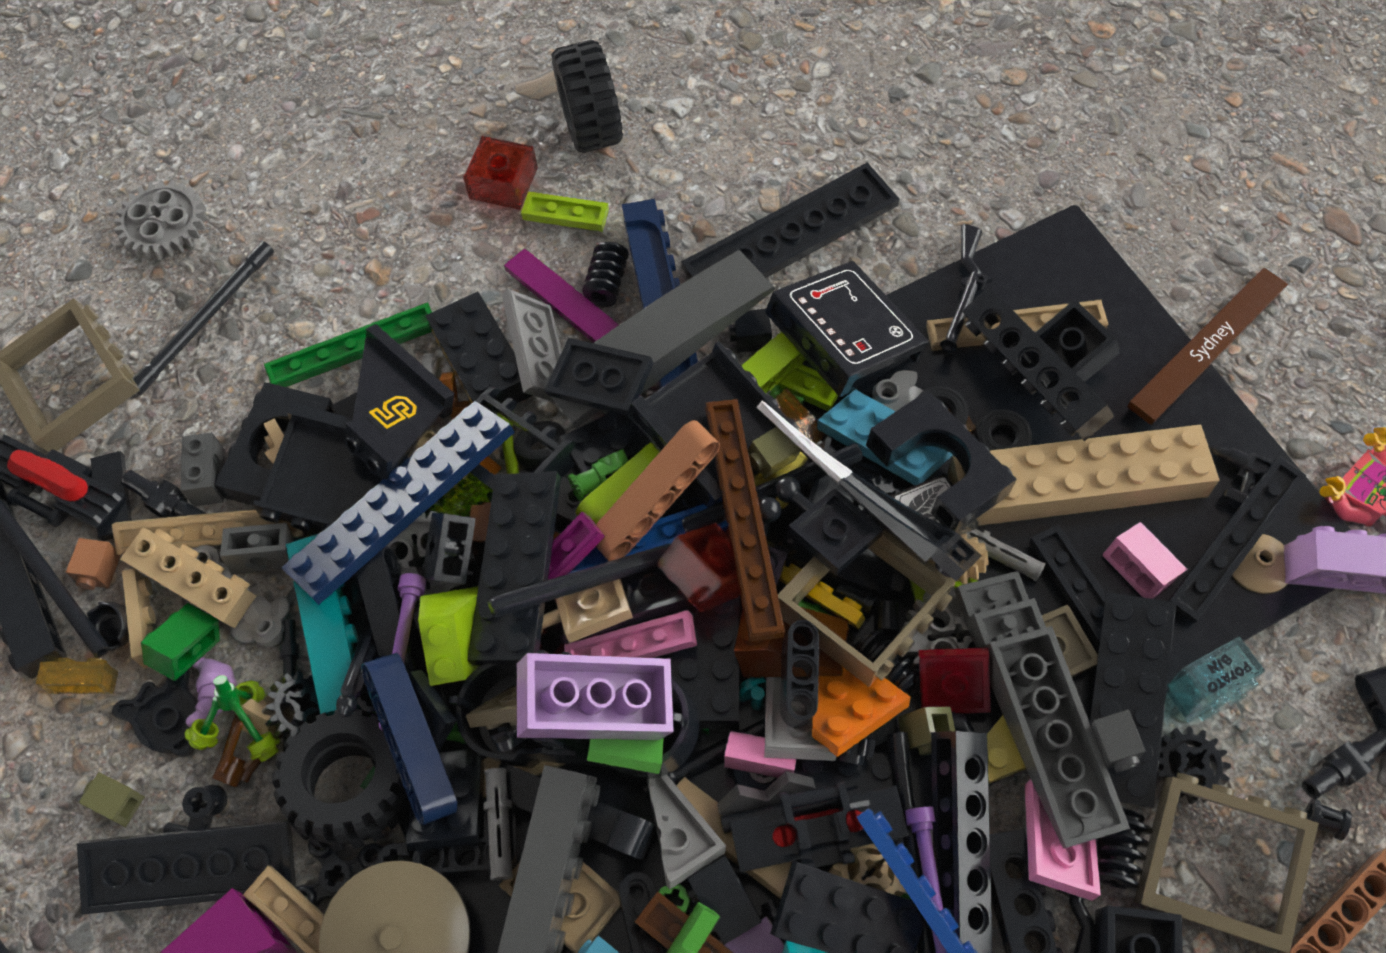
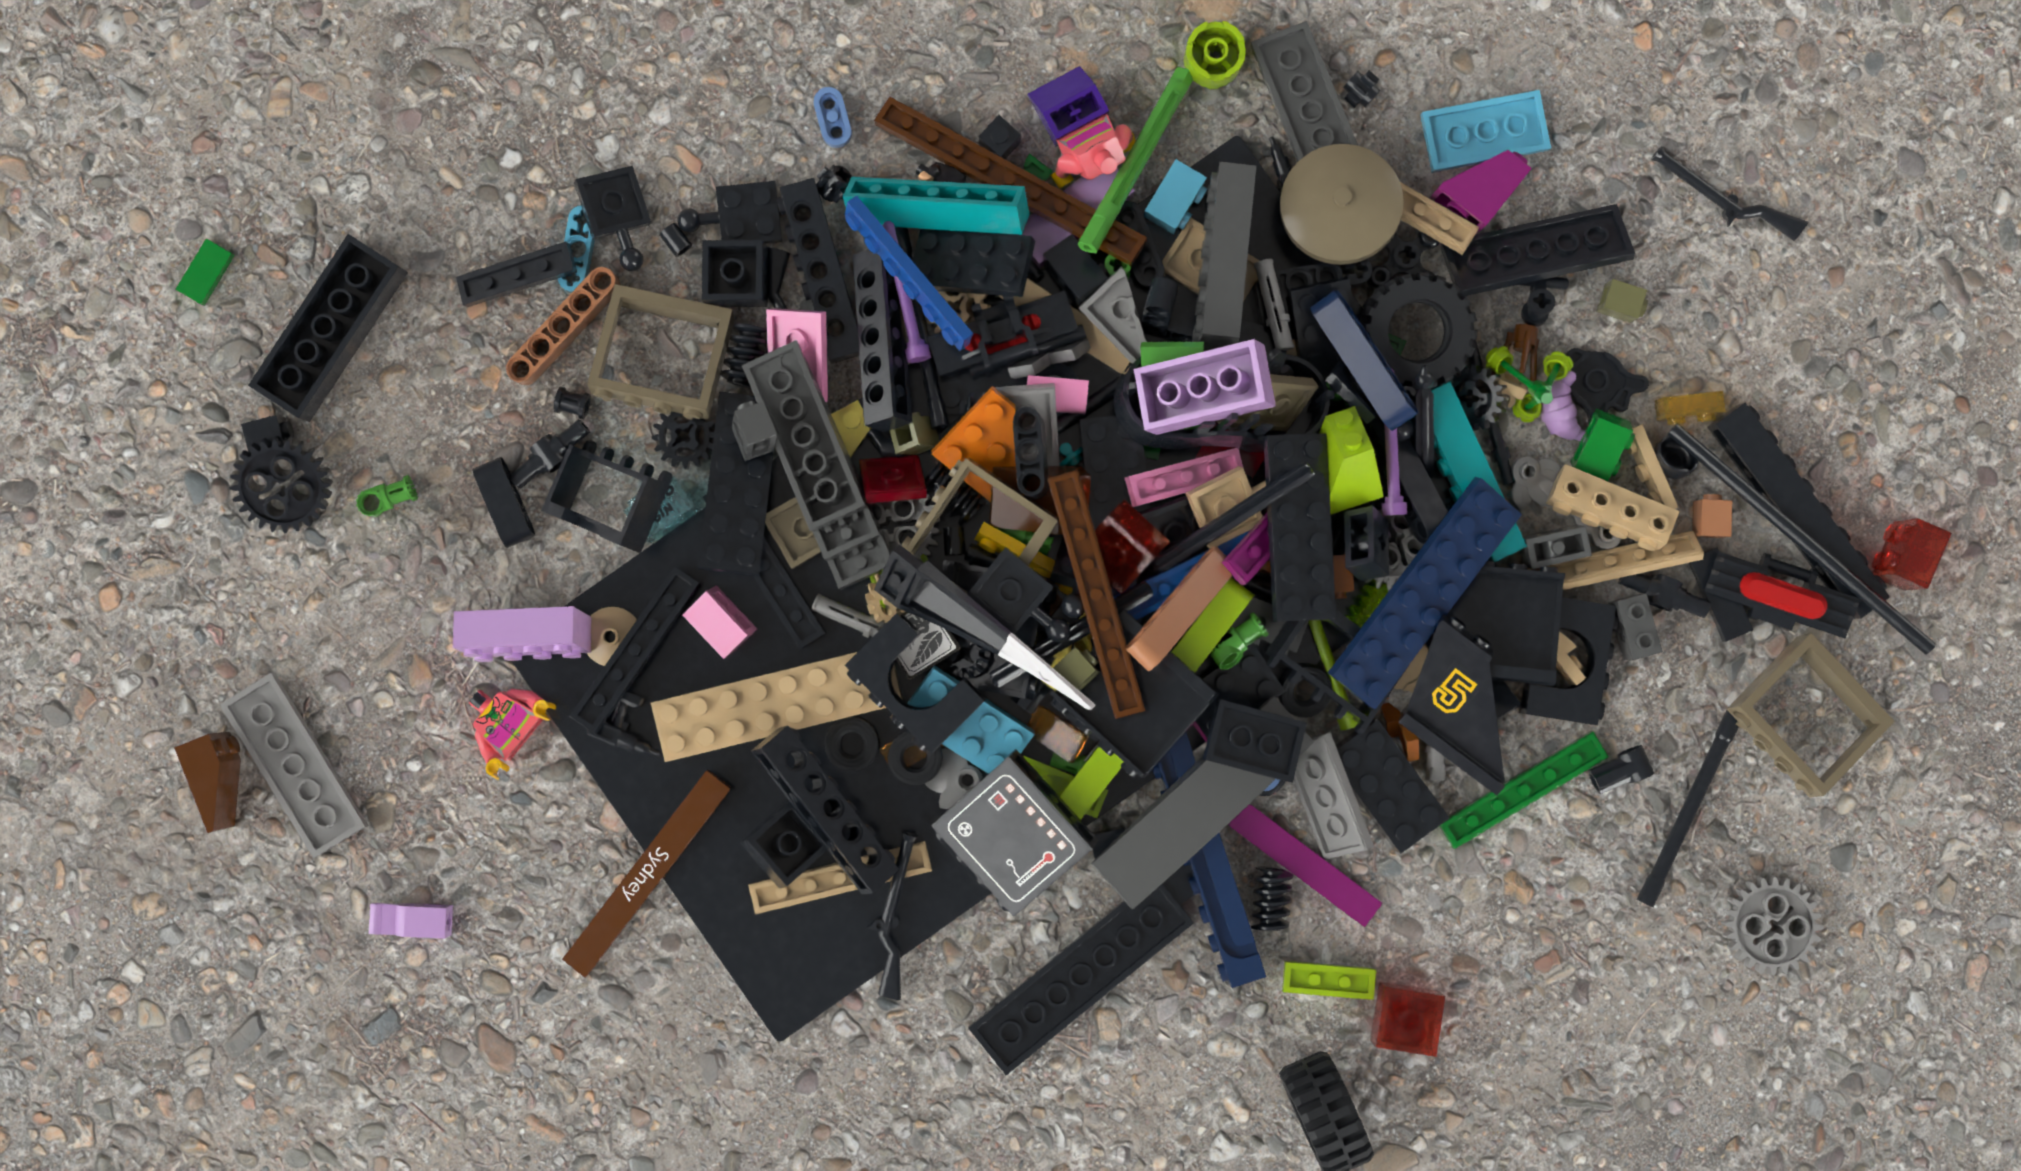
camera: 170 degrees right, 25 degrees up
none -> black hinge [541,440,673,553]
none -> black piece [1588,745,1654,794]

